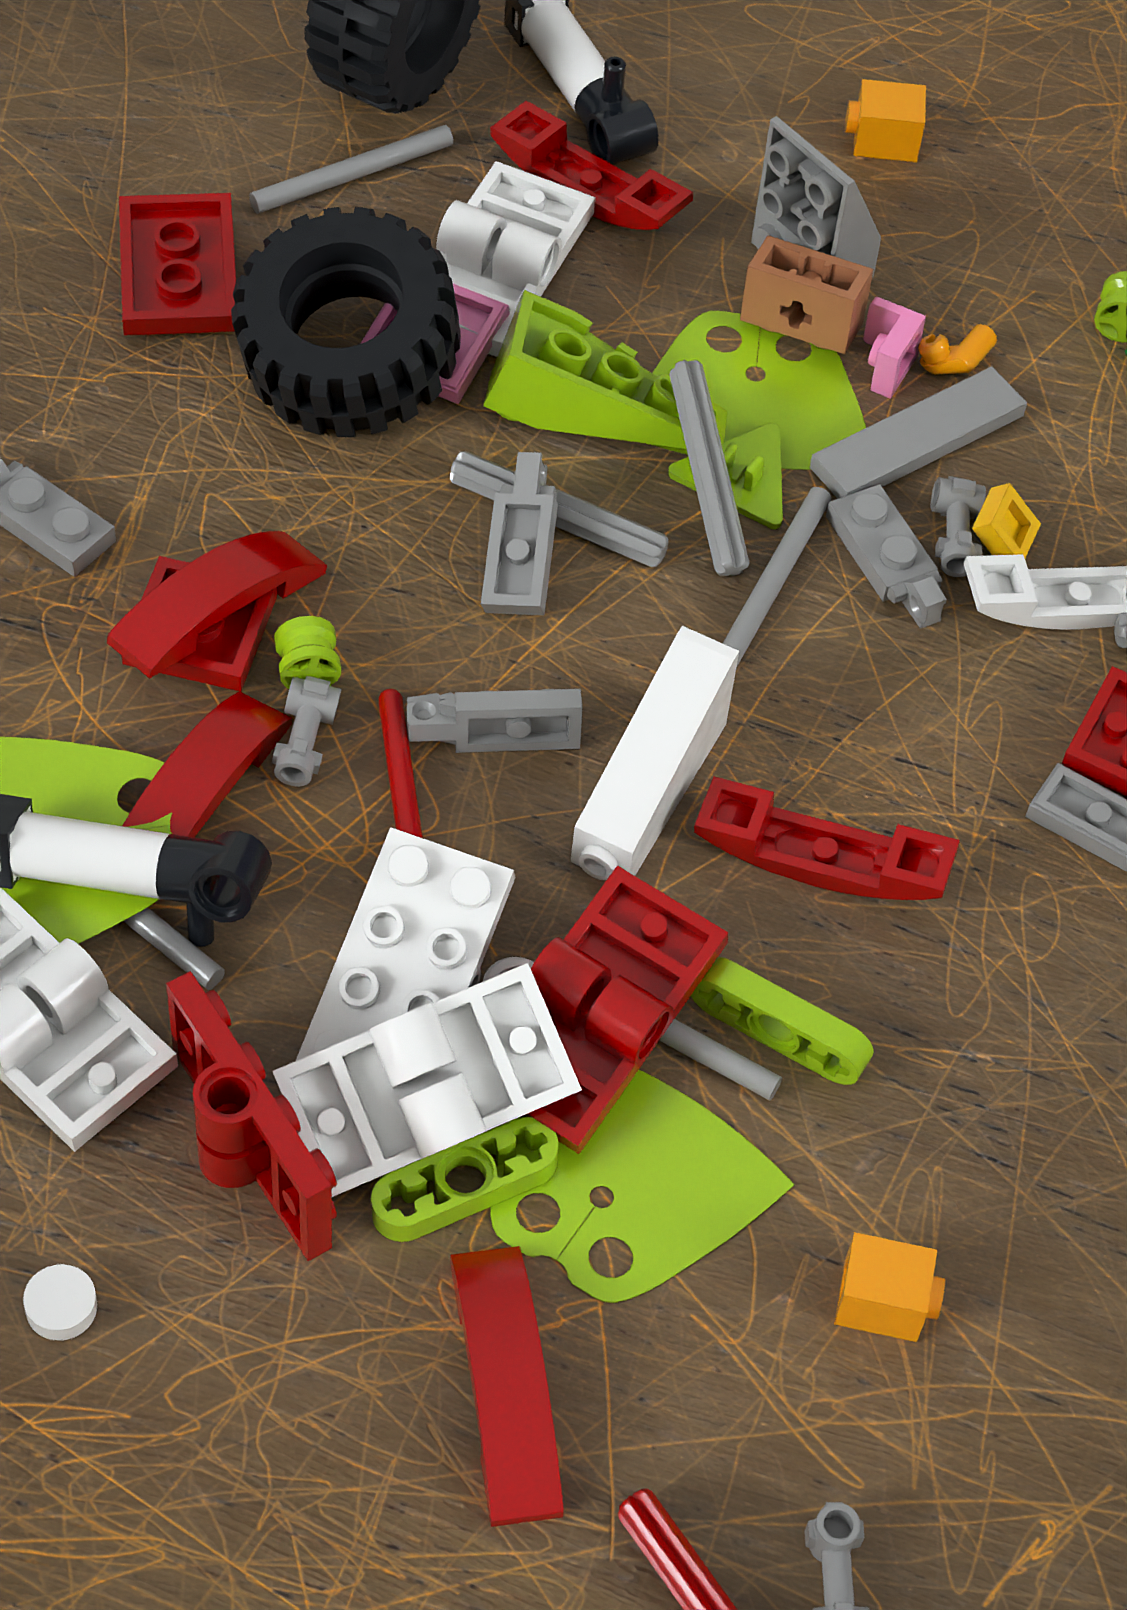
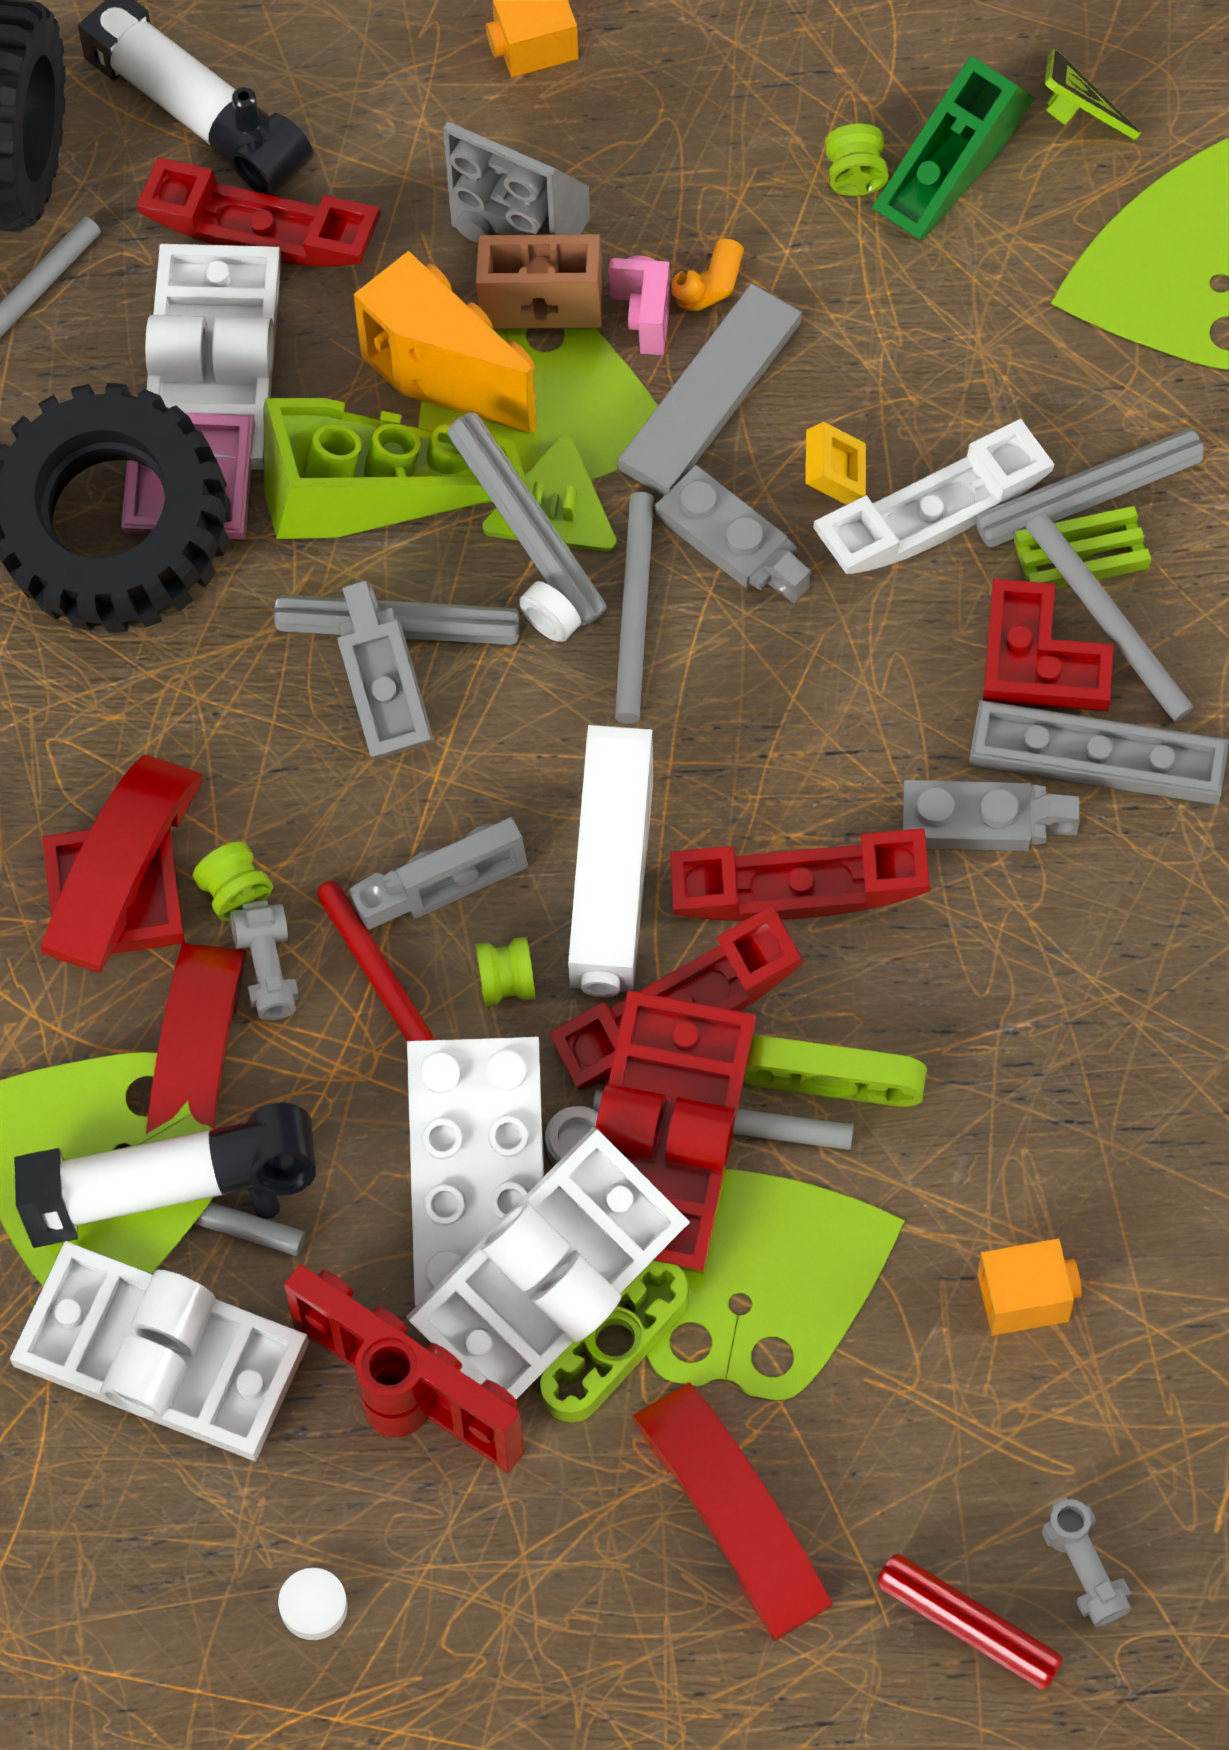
camera: 15 degrees left, 10 degrees up
light grey bar [930,476,986,577] -> none
none -> light orange slope [353,251,537,433]
none -> lime wheel [475,937,536,1007]
none -> white tile [519,581,581,642]
none -> red slope [548,905,804,1090]
none -> light grey hinge [902,780,1080,851]

